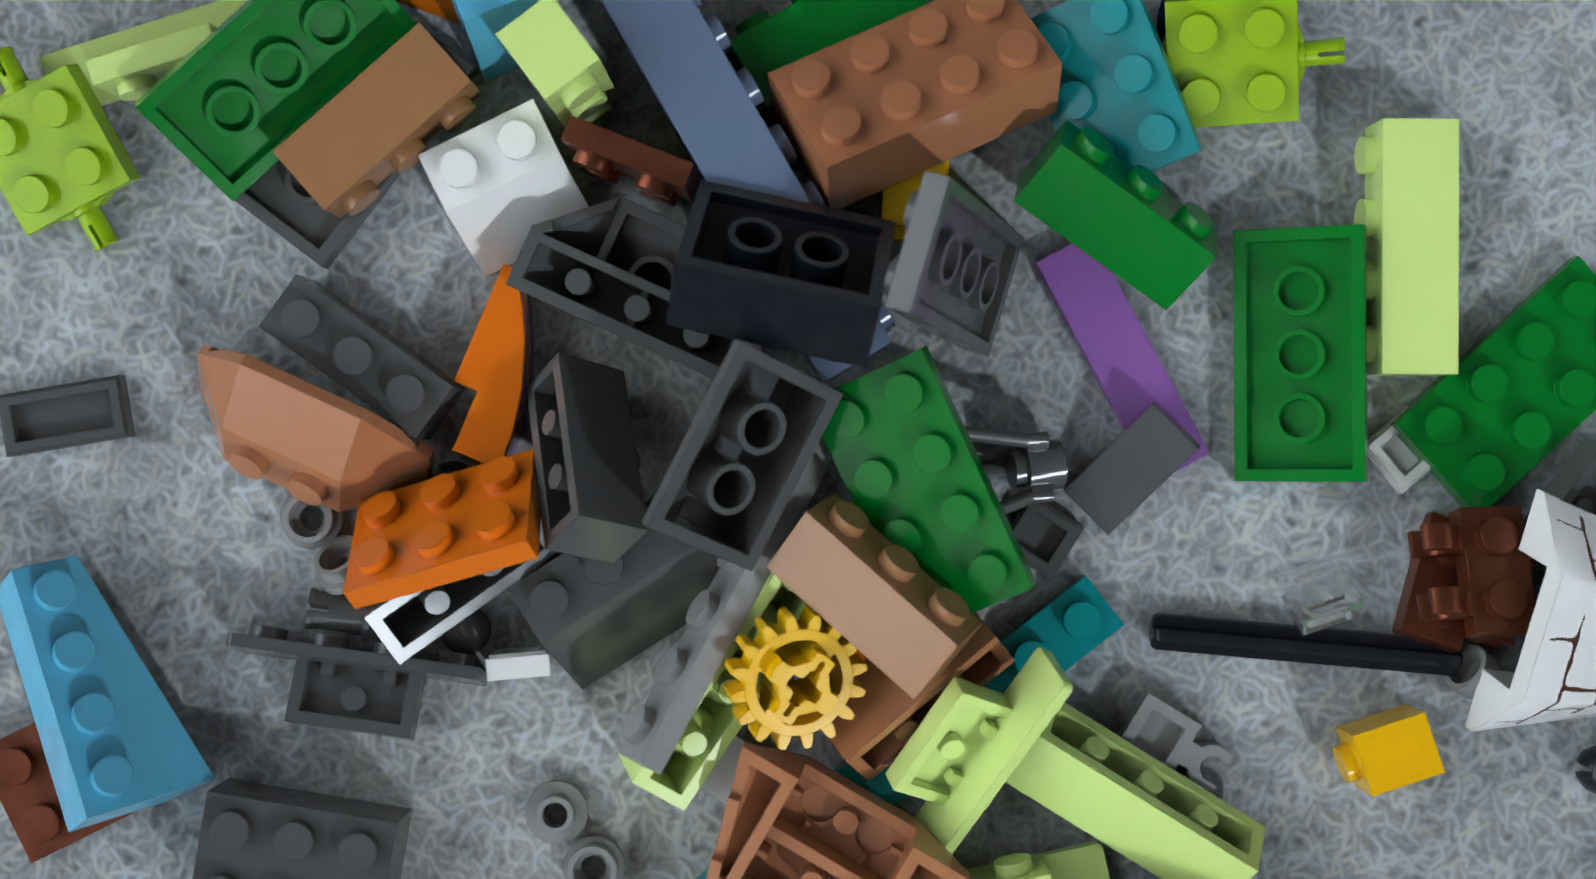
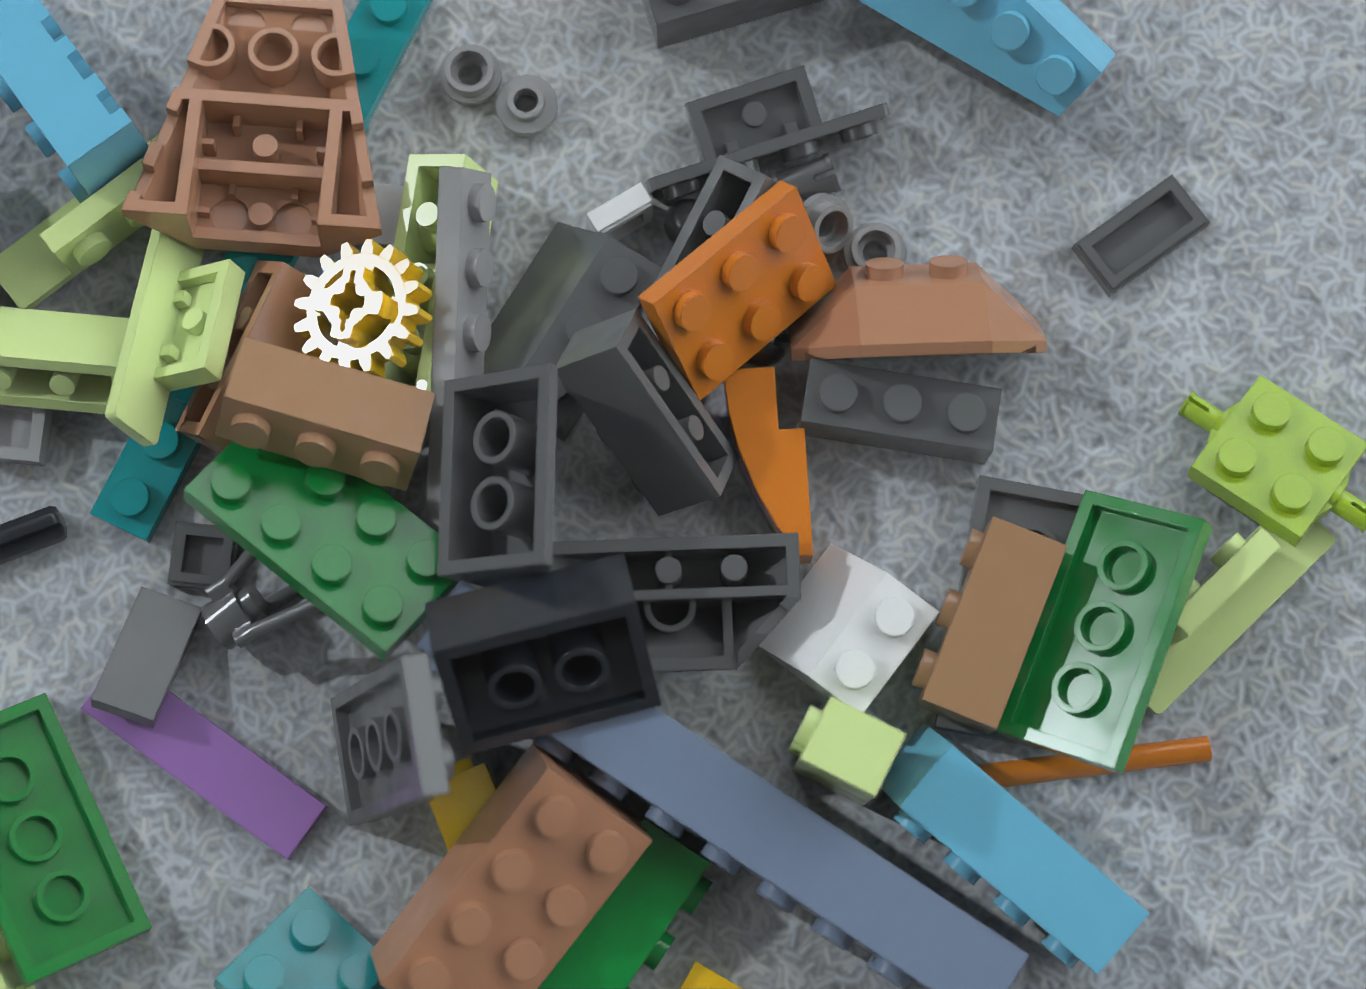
camera: 155 degrees right, 10 degrees down
copper plate [561,115,701,207] -> none
green brick [1014,119,1217,310] -> none

